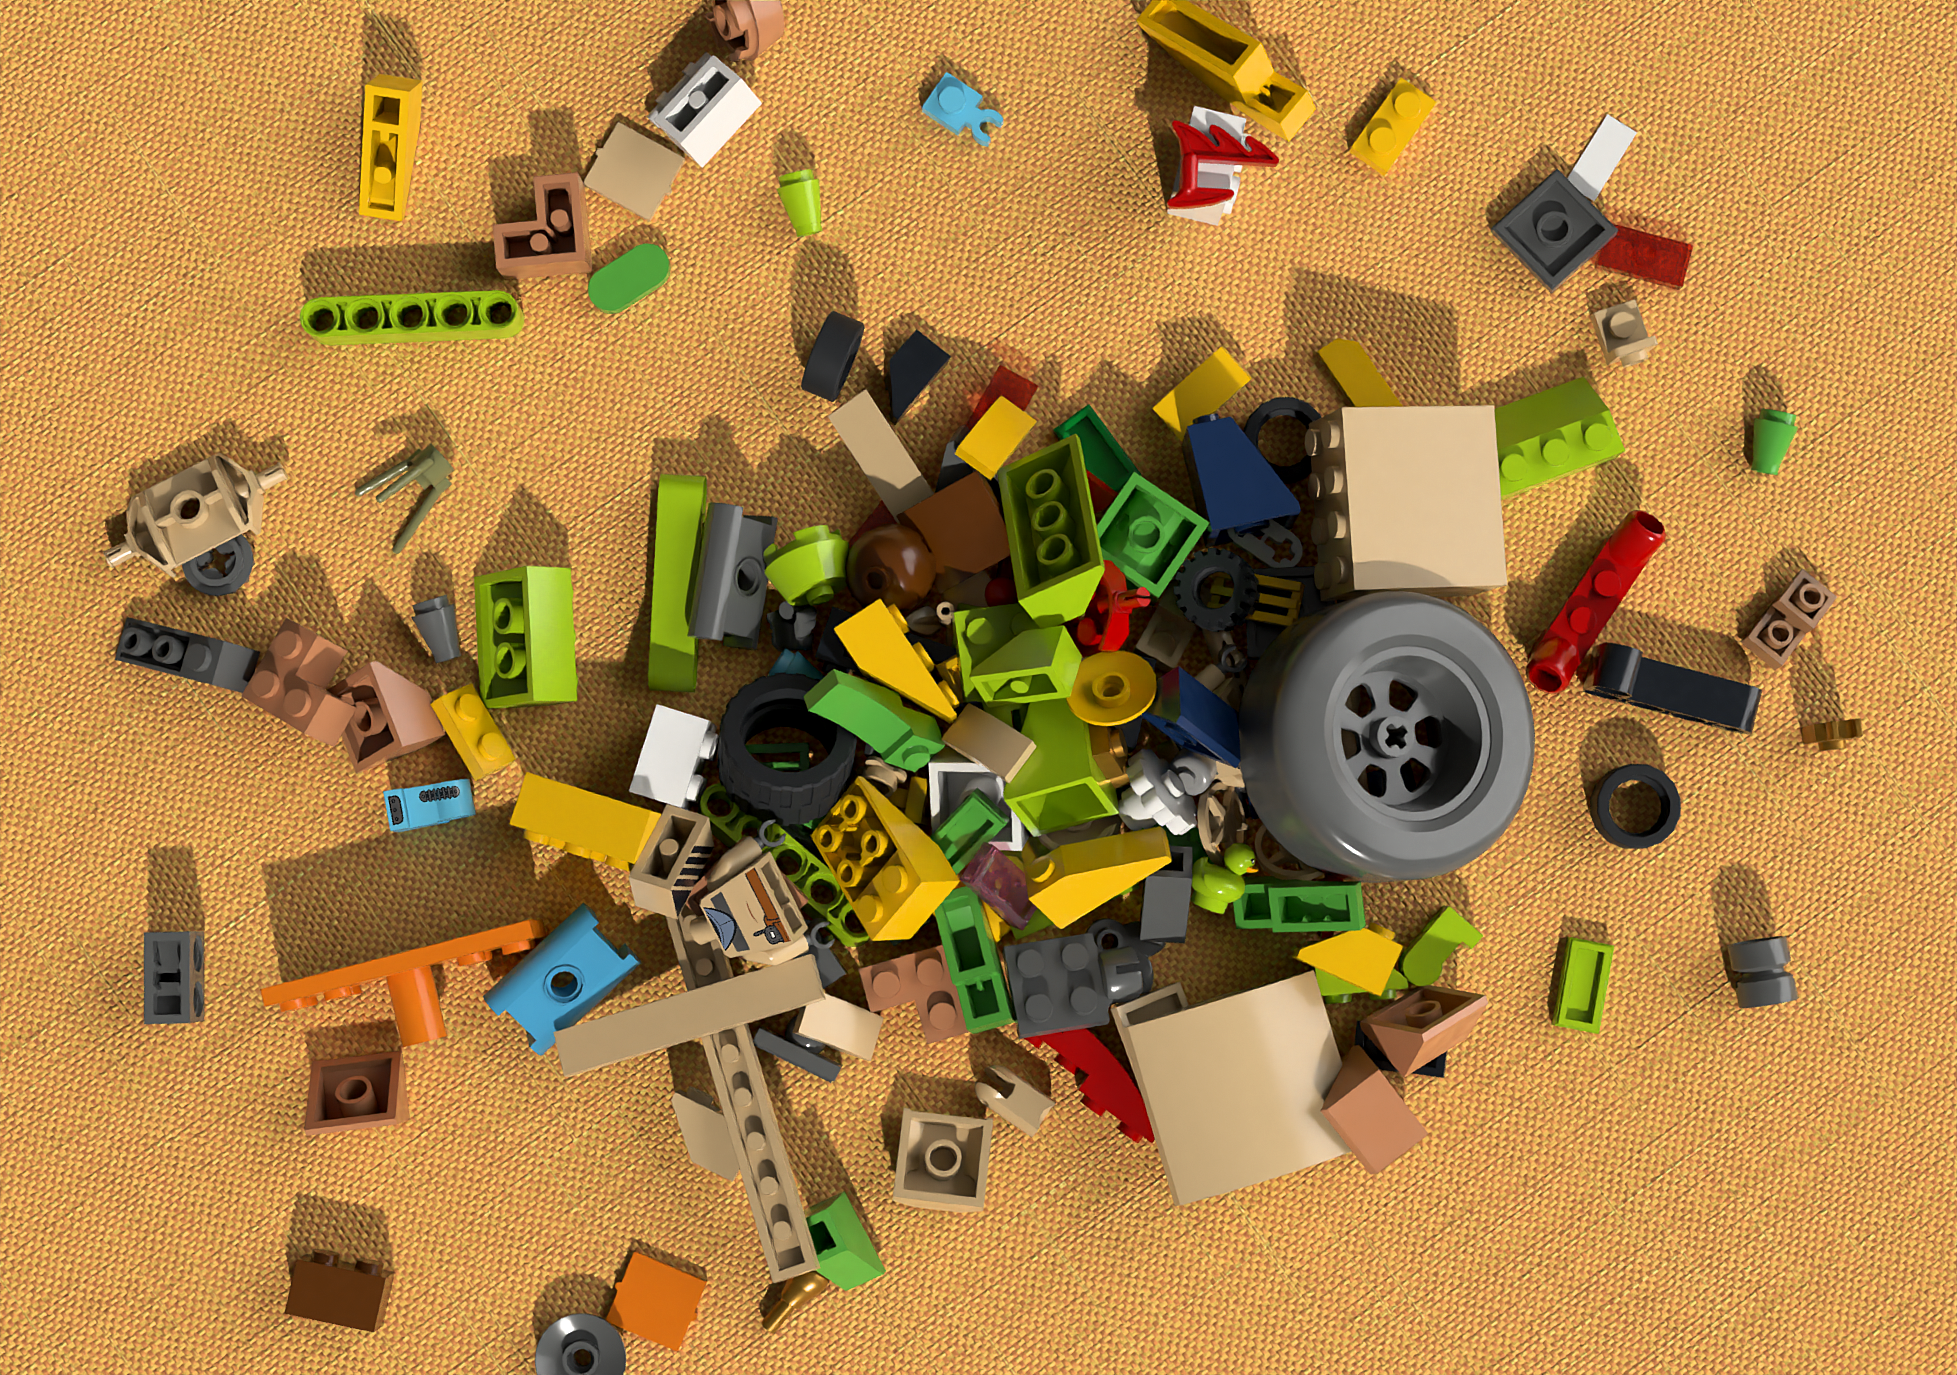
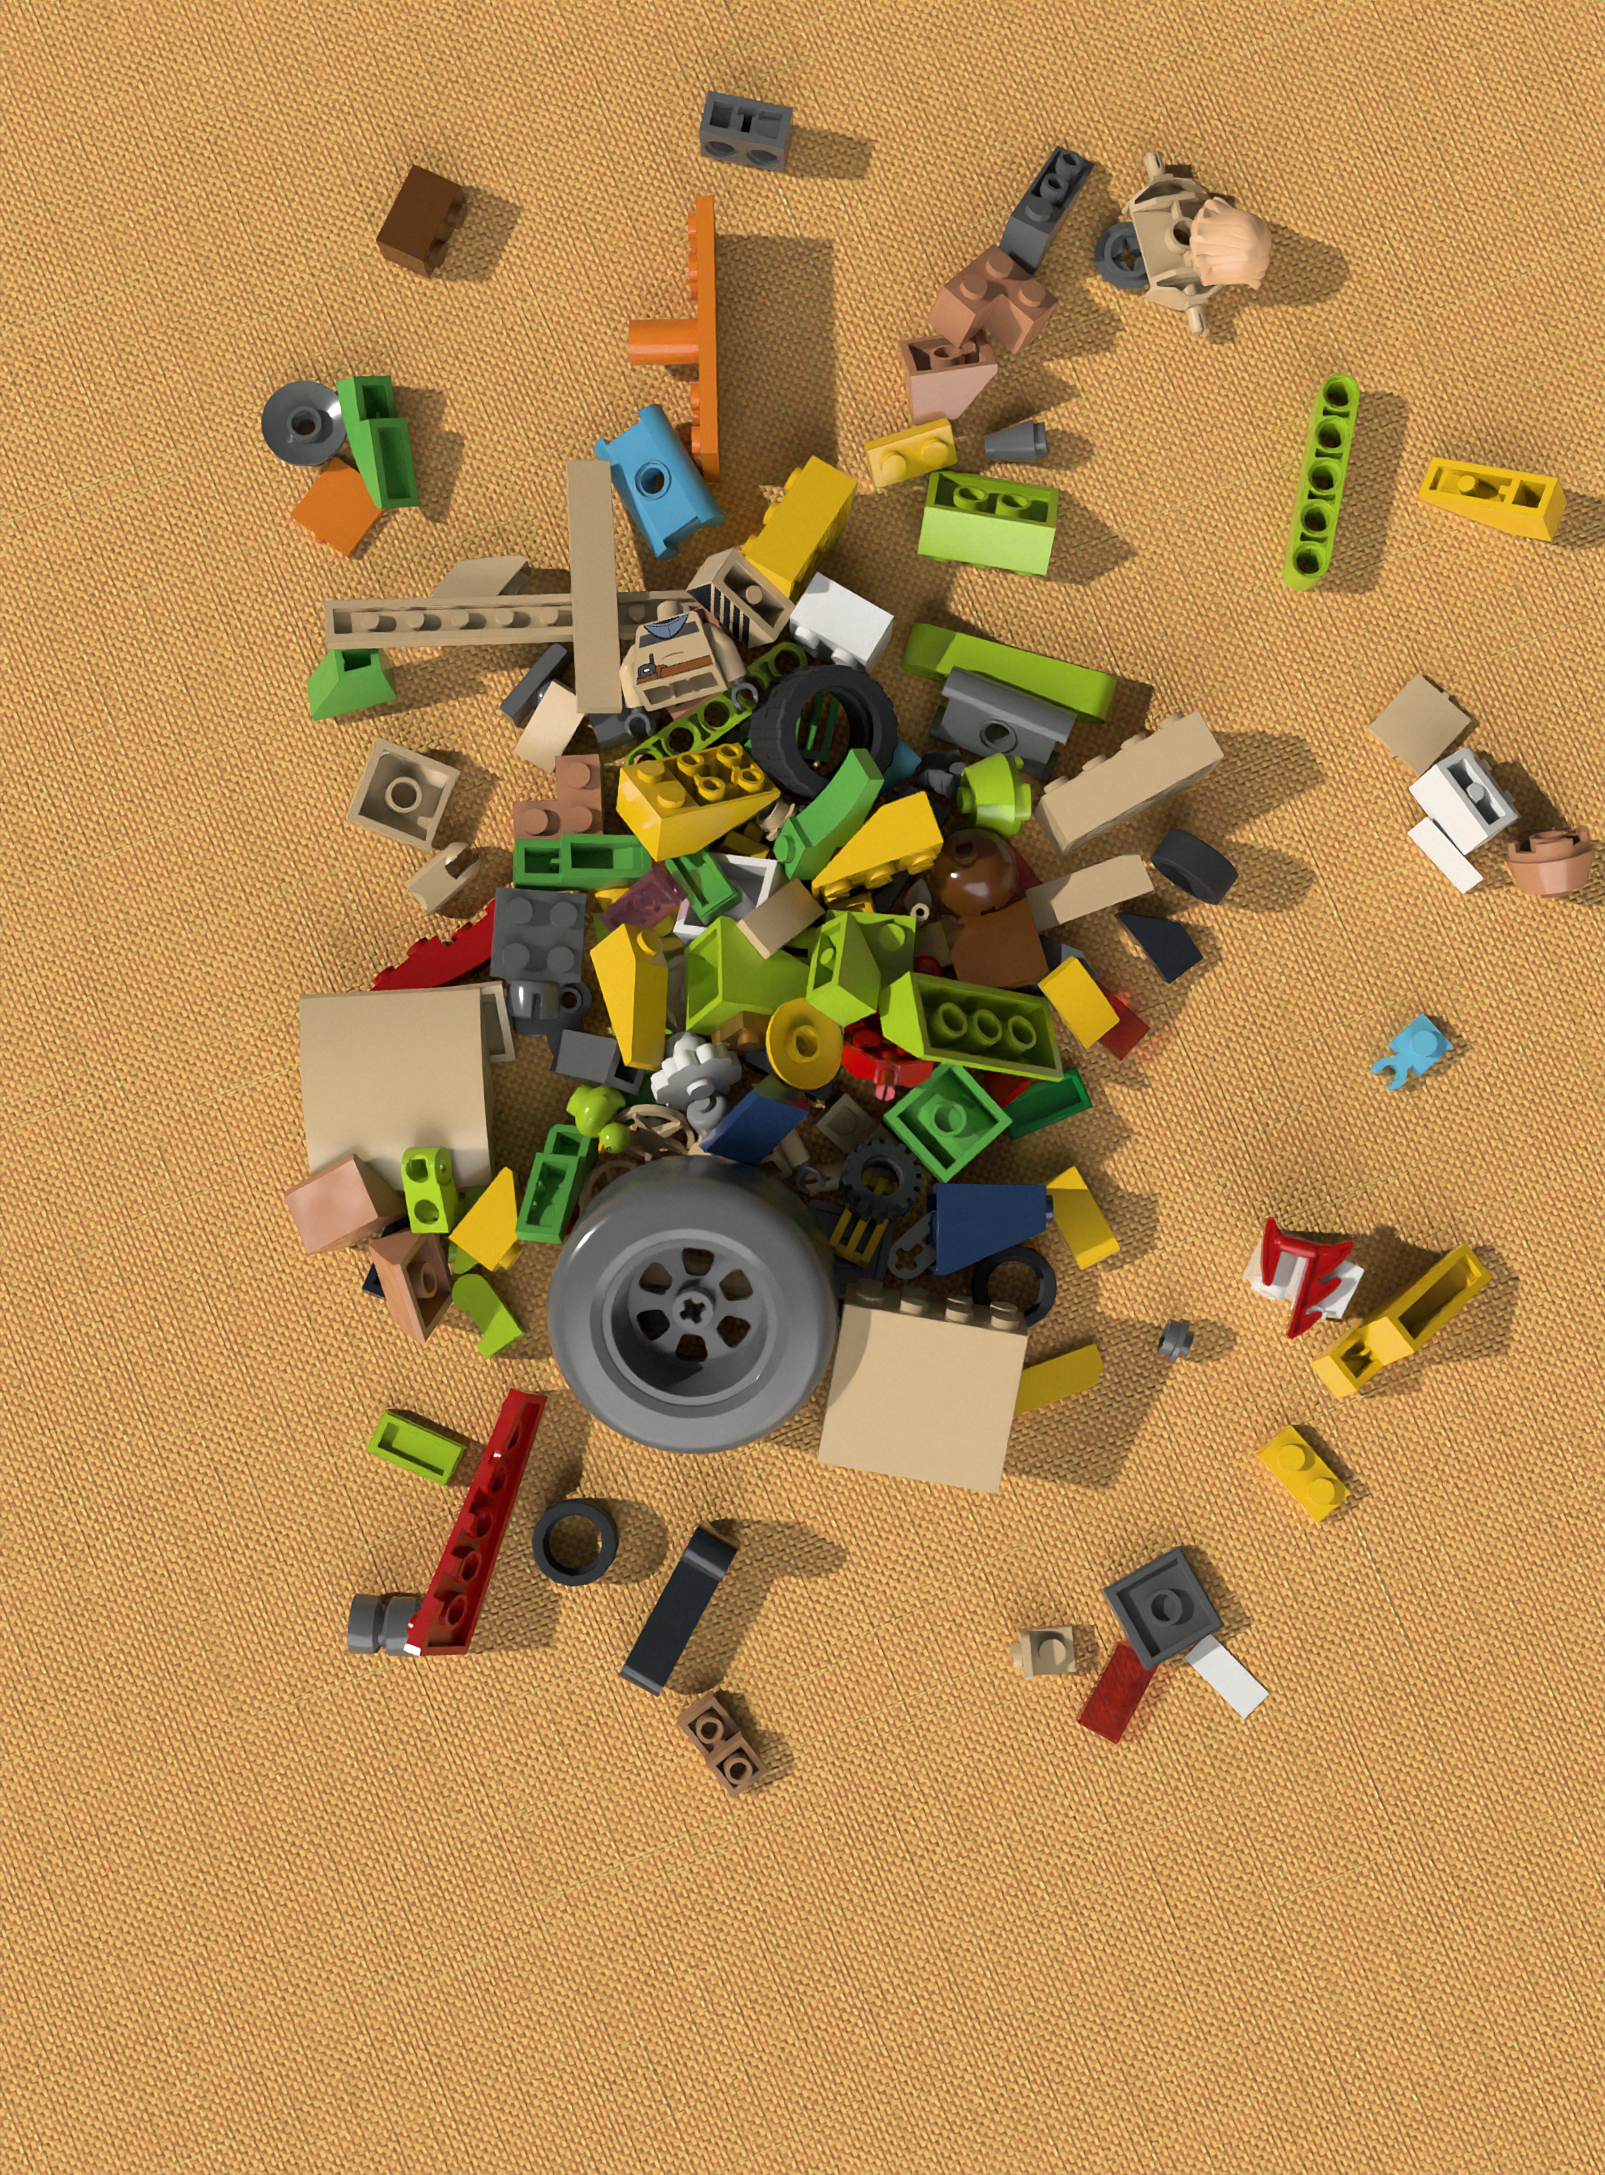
camera: 105 degrees right, 0 degrees up
nougat slope [304,1050,410,1136] -> none
olive plant [355,443,454,554] -> none
medium azure leg [383,779,476,832] -> none
nougat brick [493,172,593,280] -> none
bright green tile [588,243,671,314] -> none
pearl gold piece [761,1270,830,1334] -> none
lime cone [776,169,823,237] -> none
lime slope [1494,376,1625,501] -> none
red plate [1525,510,1666,694] -> none
bright green cone [1751,408,1799,476] -> none
pearl gold plate [1801,718,1863,752] -> none
none -> bright green slope [336,376,419,510]
none -> lime leg [401,1146,467,1233]
none -> red wing [404,1388,548,1656]
none -> tan brick [1033,710,1225,858]
none -> dark grey plate [1157,1318,1194,1363]
none -> light nougat hair [1189,197,1272,290]
none -> white sticker [1407,817,1484,894]

